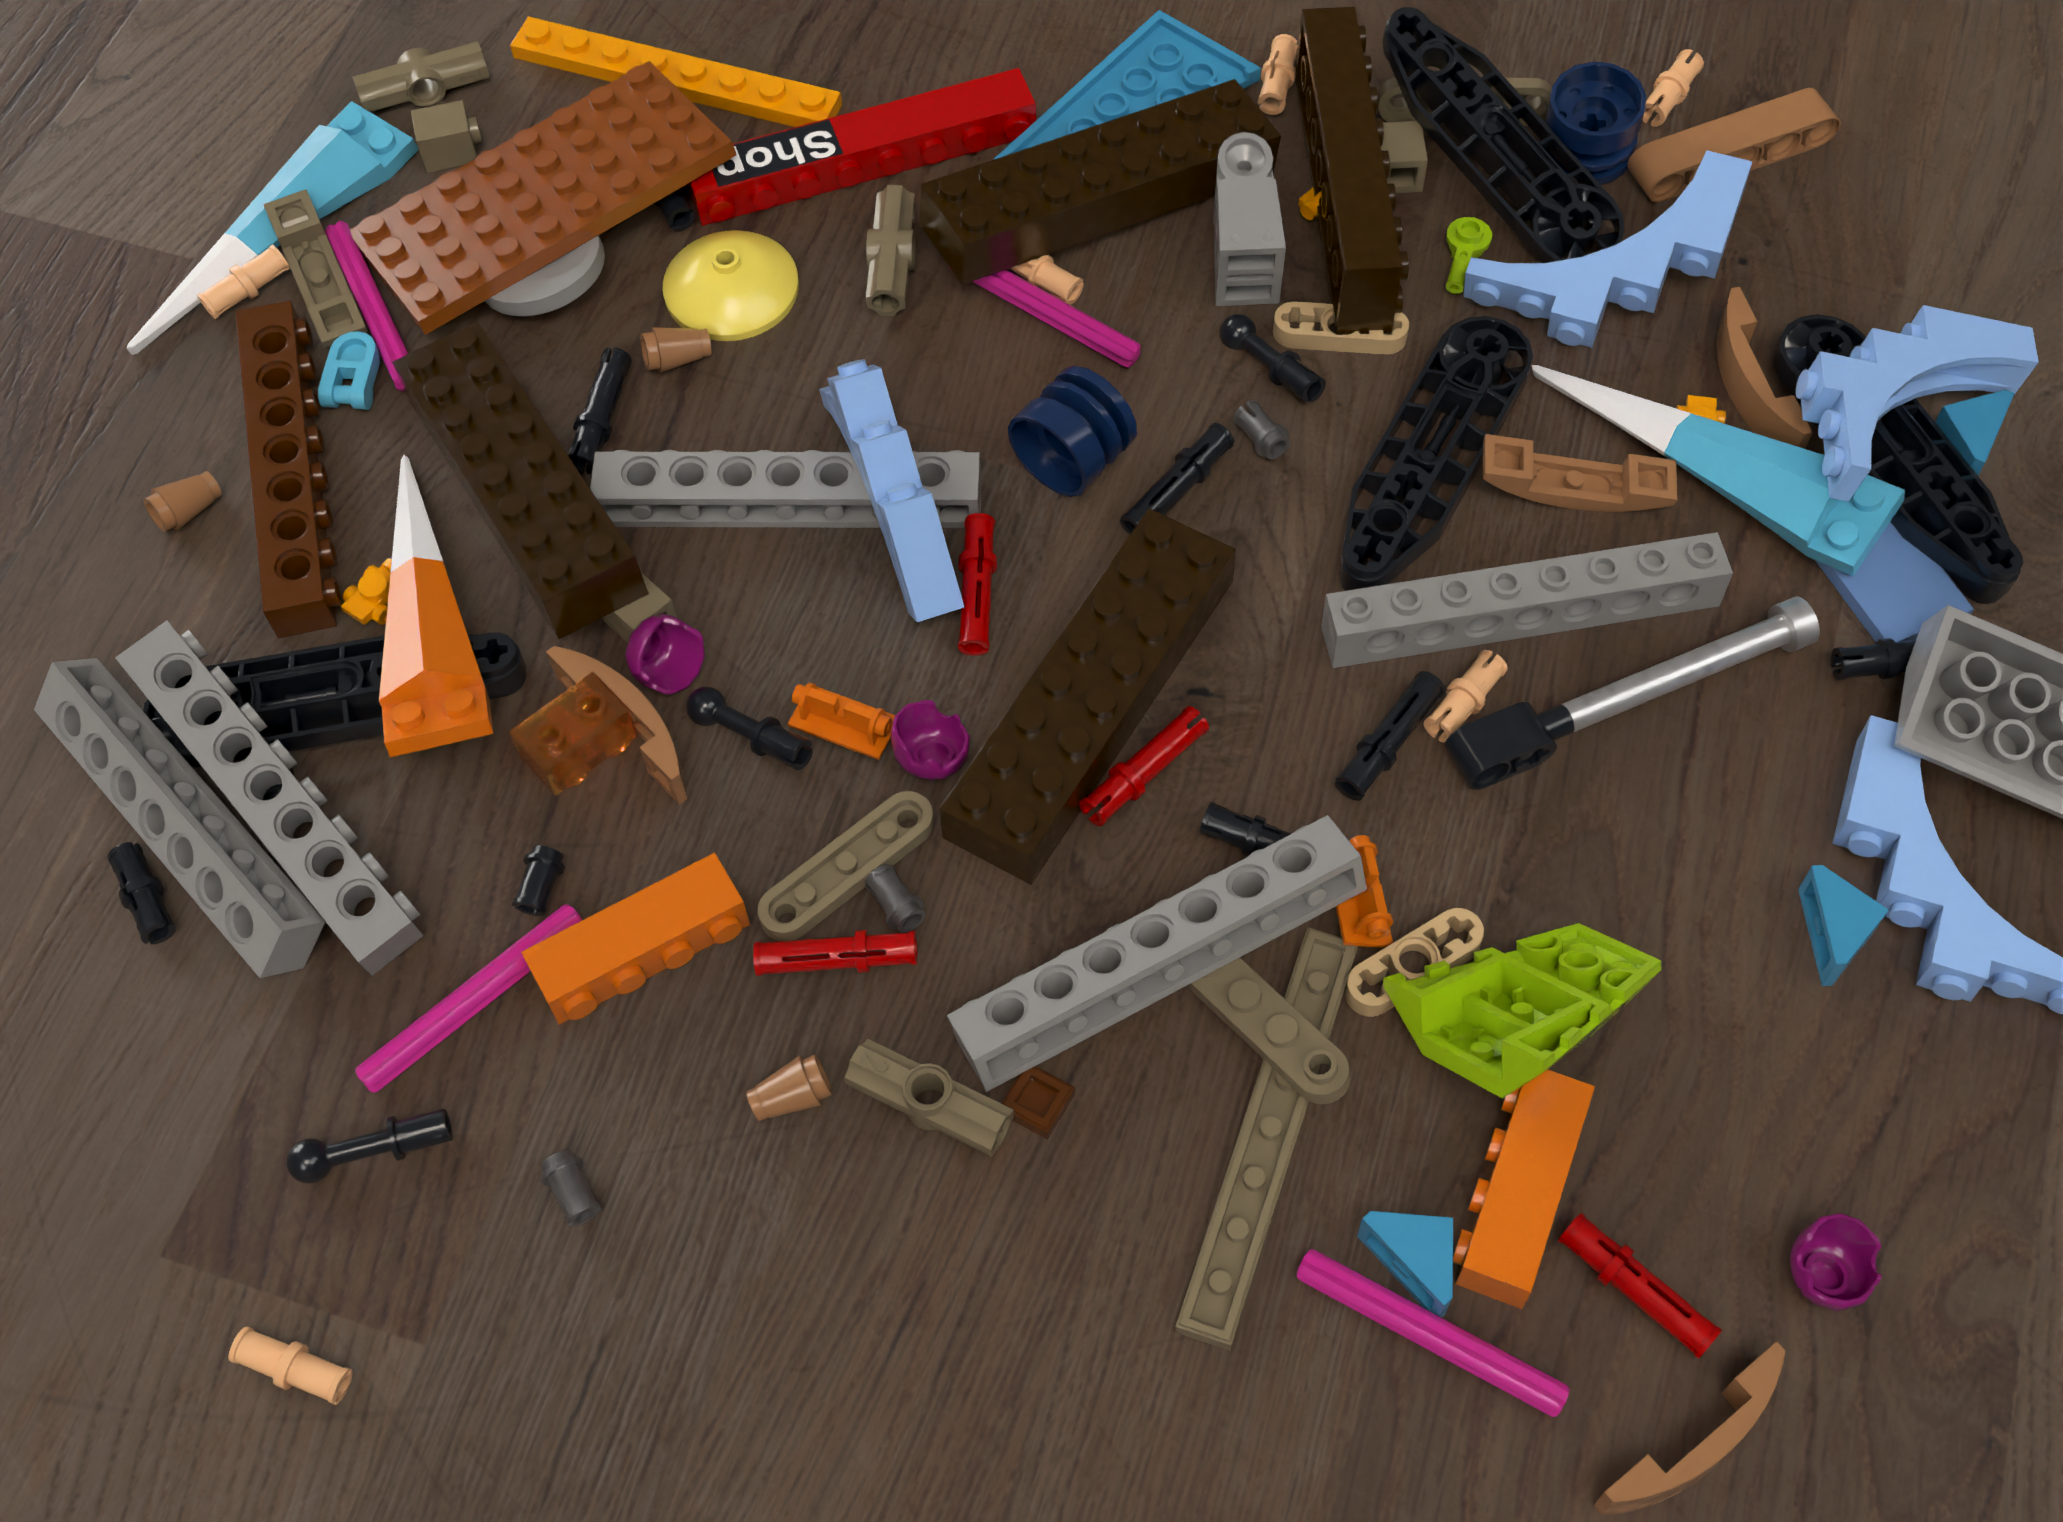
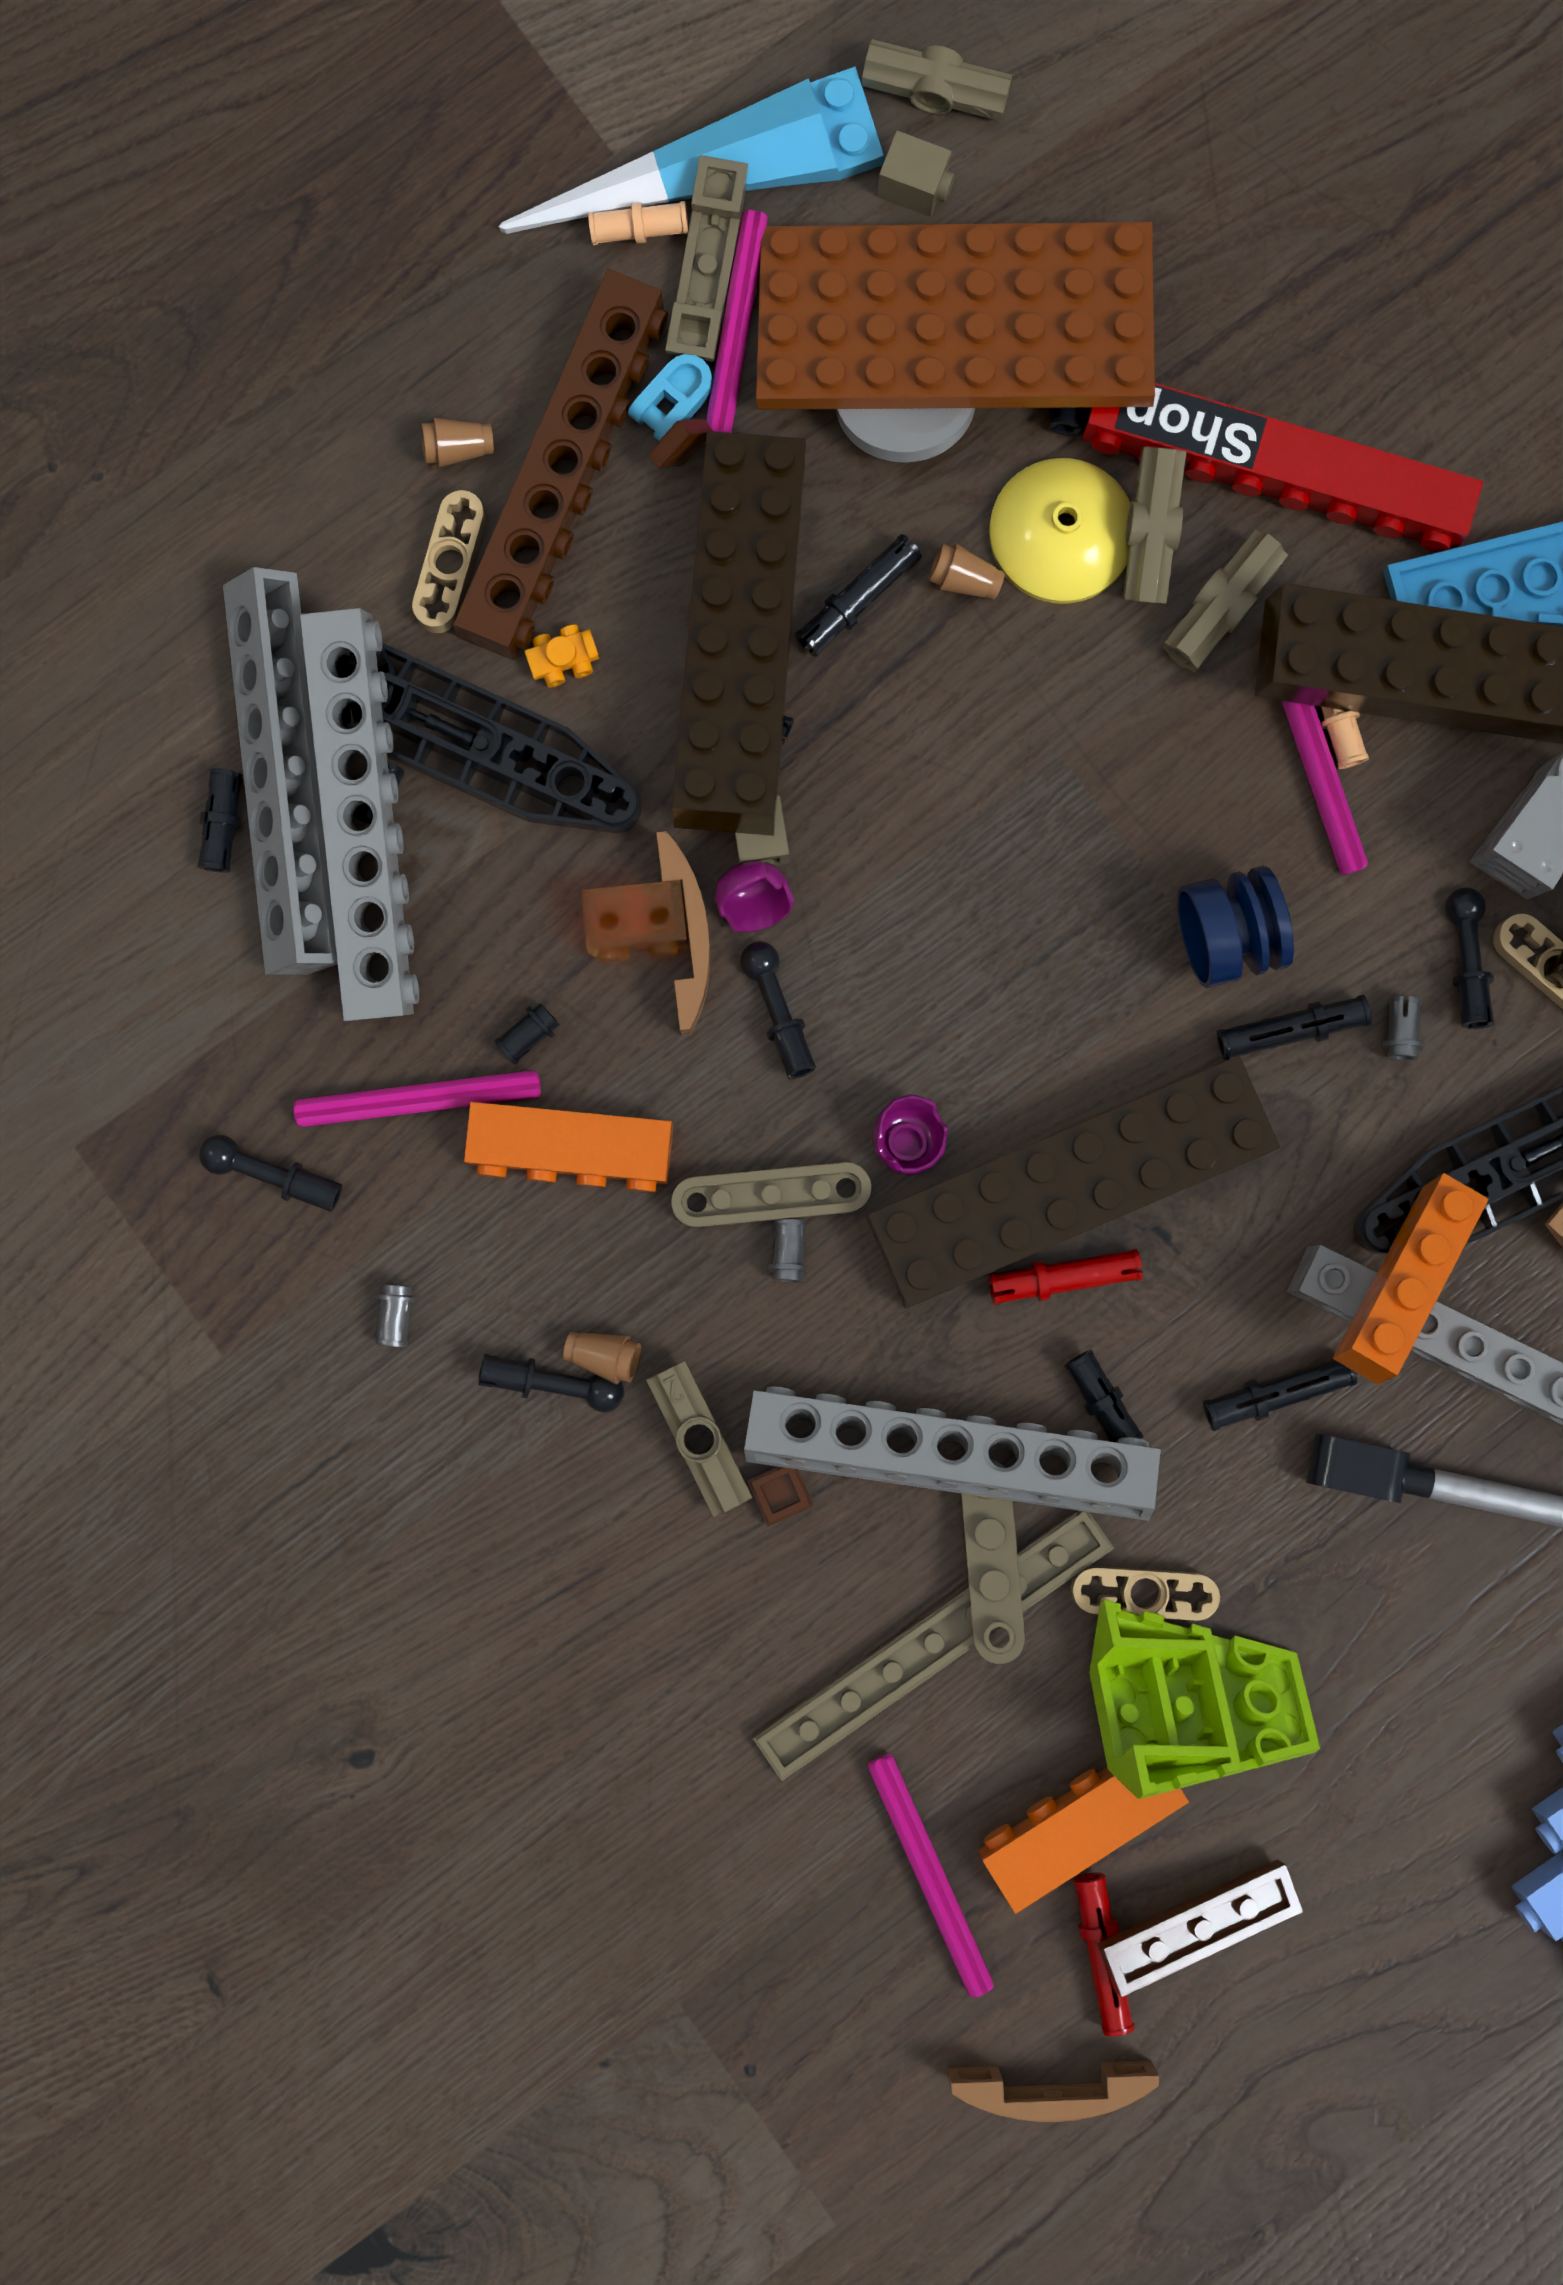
camera: 30 degrees right, 25 degrees up
light nougat pin [228,1326,353,1405] -> none
orange plate [379,455,494,757] -> none
light orange plate [510,16,842,127] -> none
light grey brick [590,450,982,528] -> none
red pin [753,930,918,976] -> none
orange hinge [787,682,895,760] -> none
light blue arch [819,359,964,622] -> none
red pin [958,513,997,656] -> none
orange hinge [1335,835,1393,948] -> none
dark azure slope [1357,1211,1453,1318] -> none
light nougat pin [1424,650,1508,743] -> none
magenta hair [1790,1213,1882,1312] -> none
dark azure slope [1798,865,1889,986] -> none
none -> tan beam [412,490,486,633]
none -> black pin [478,1353,625,1412]
none -> reddish brown tile [649,418,713,469]
none -> plate [1097,1859,1303,1997]
none -> dark tan piece [1123,447,1186,604]
none -> orange brick [1333,1173,1489,1385]

